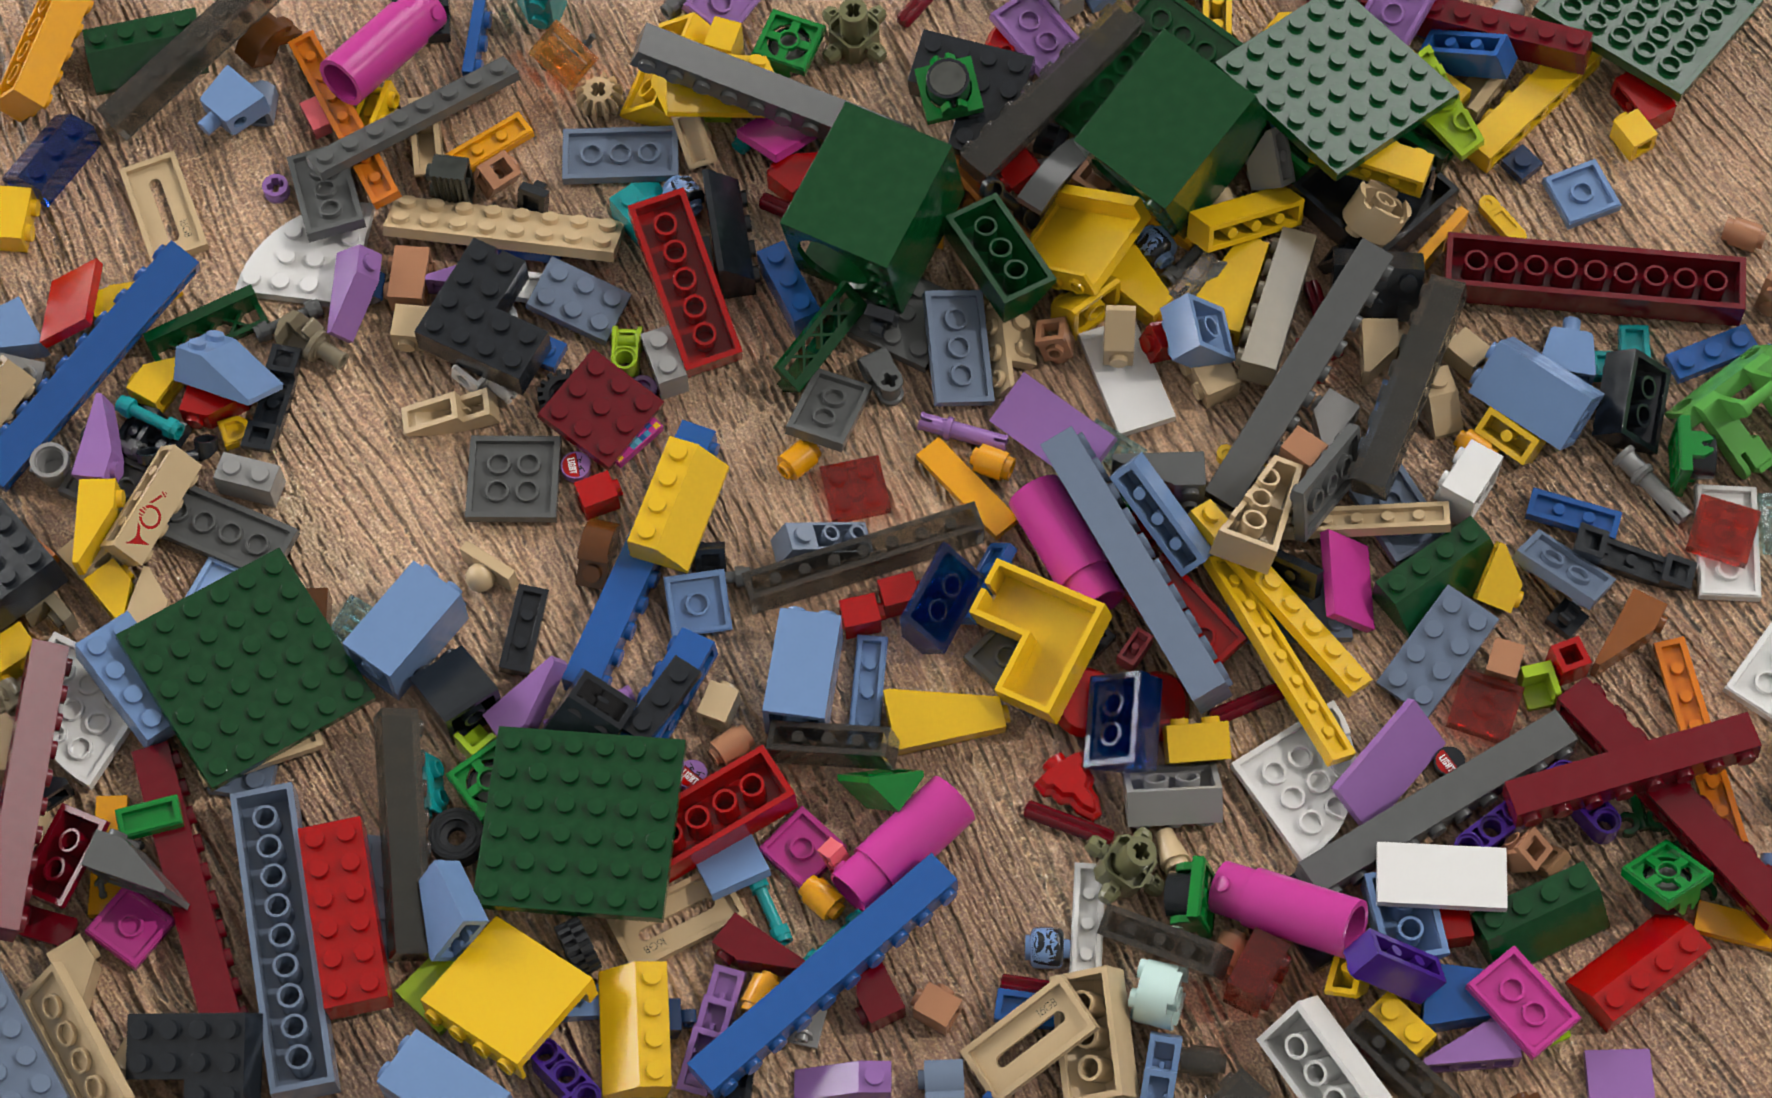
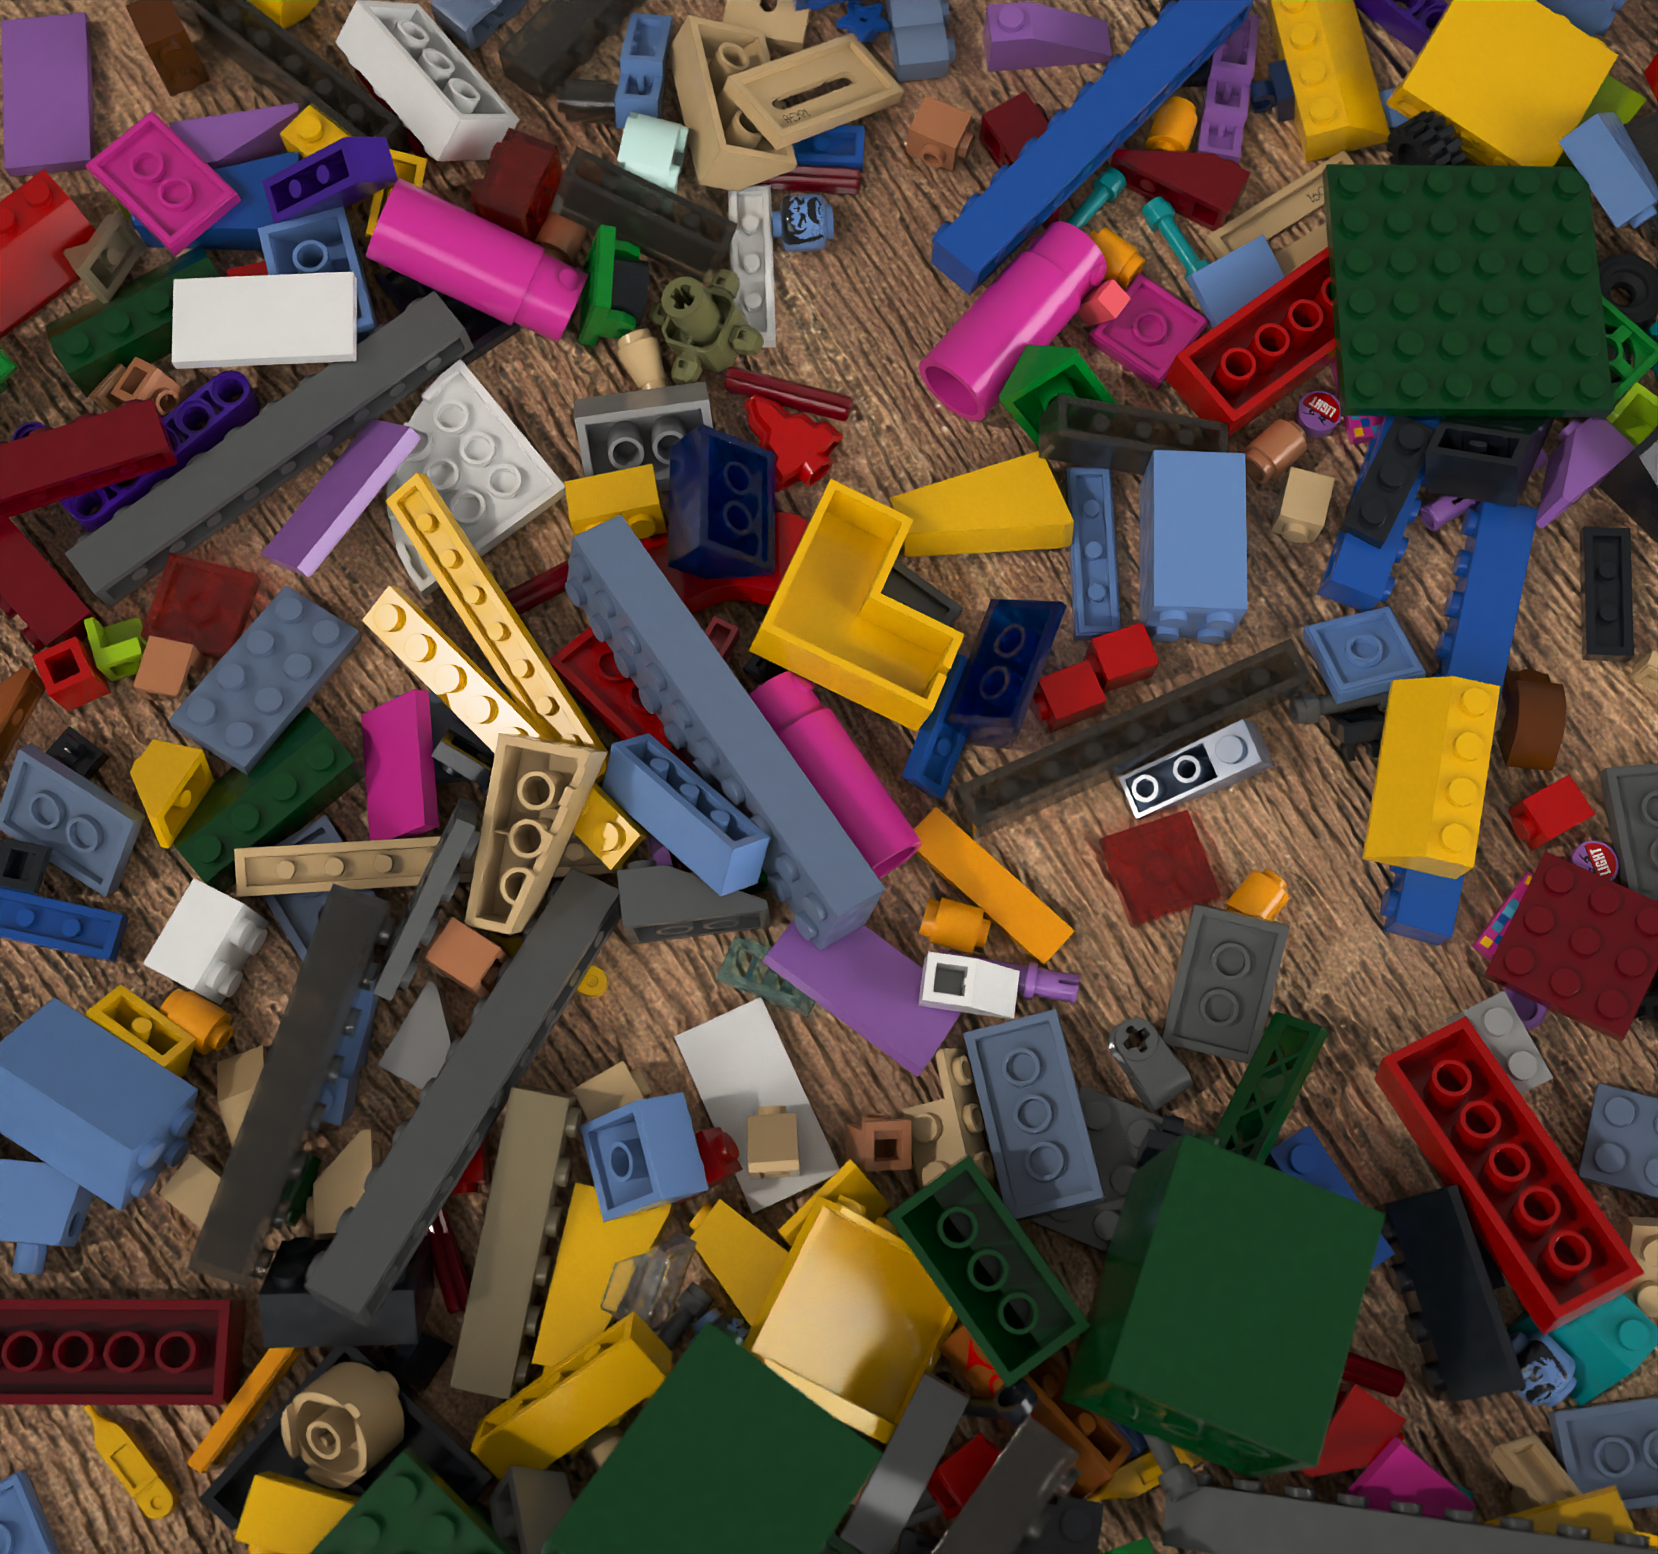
camera: 170 degrees right, 10 degrees up
lime piece [611,326,644,378] -> none
tile [1433,747,1465,777] -> none
none -> dark tan slope [63,212,146,304]
none -> white slope [918,951,1020,1019]

